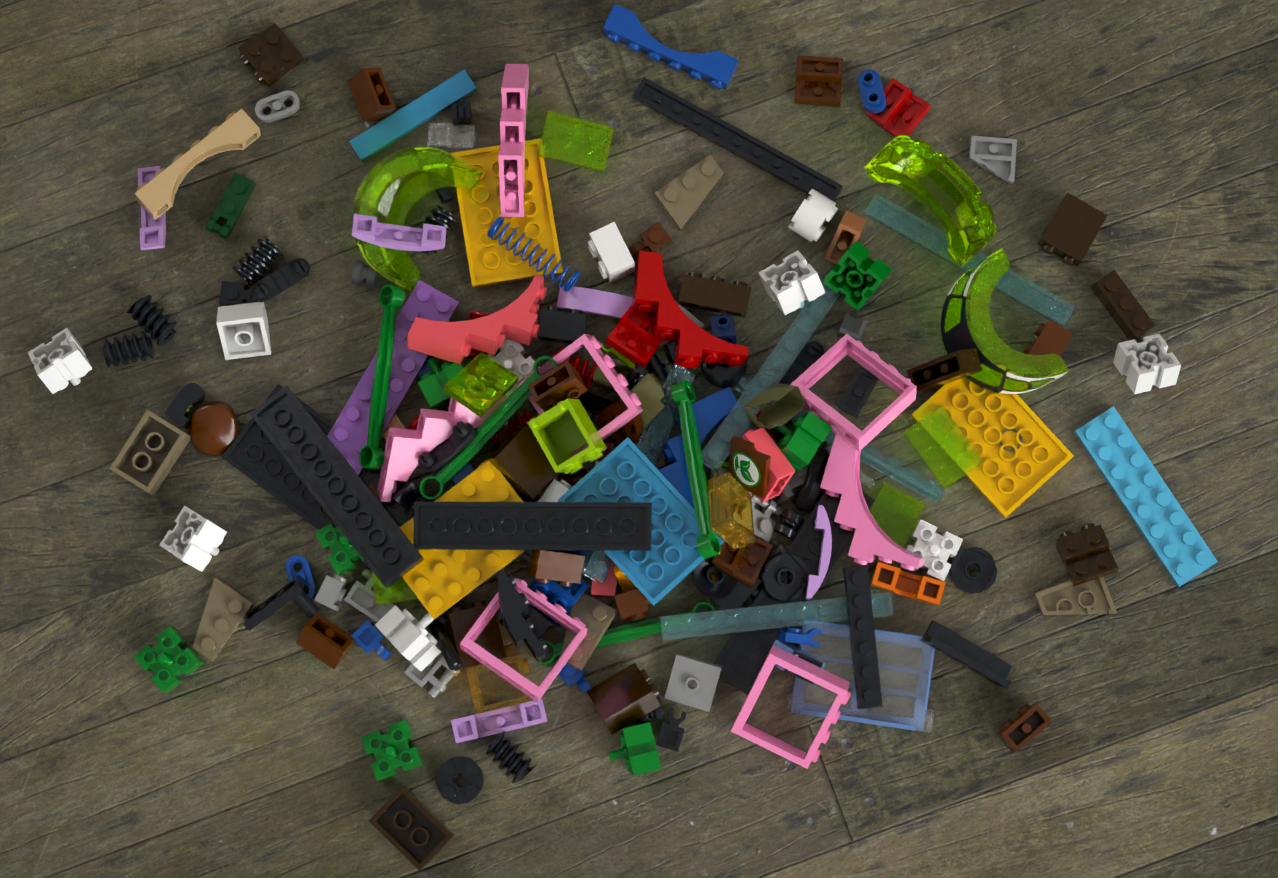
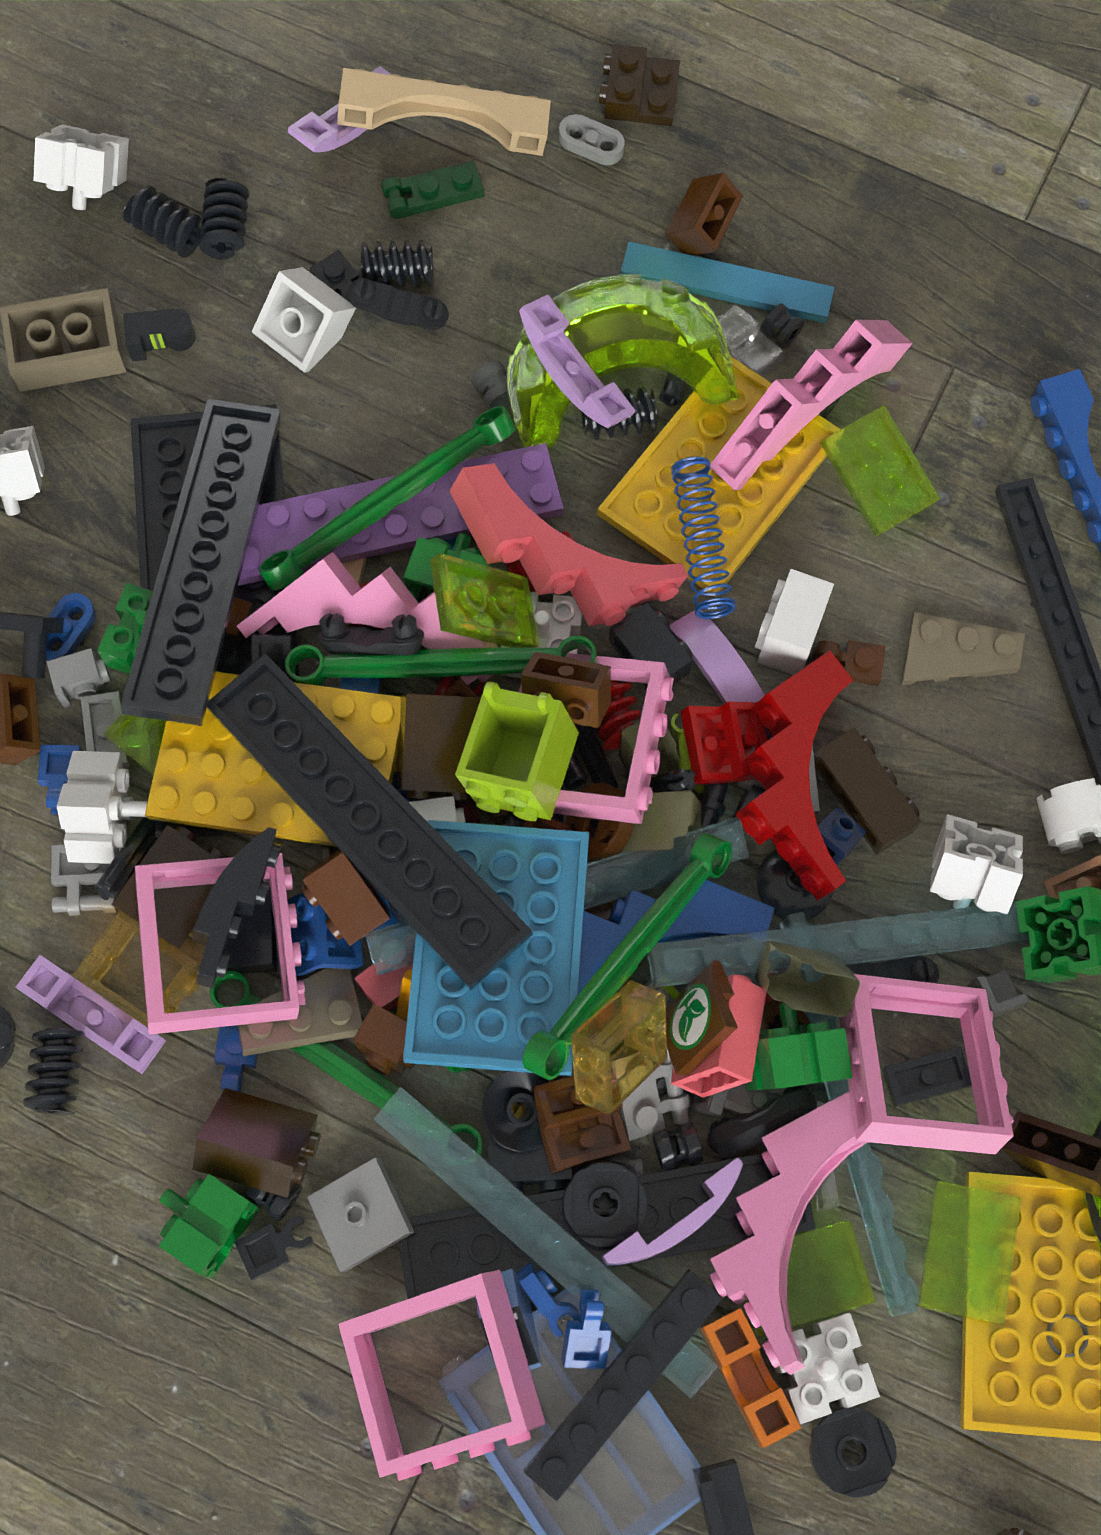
camera: 45 degrees right, 10 degrees down
reddish brown piece [190,401,237,456] -> none
none -> plate [561,1289,612,1369]

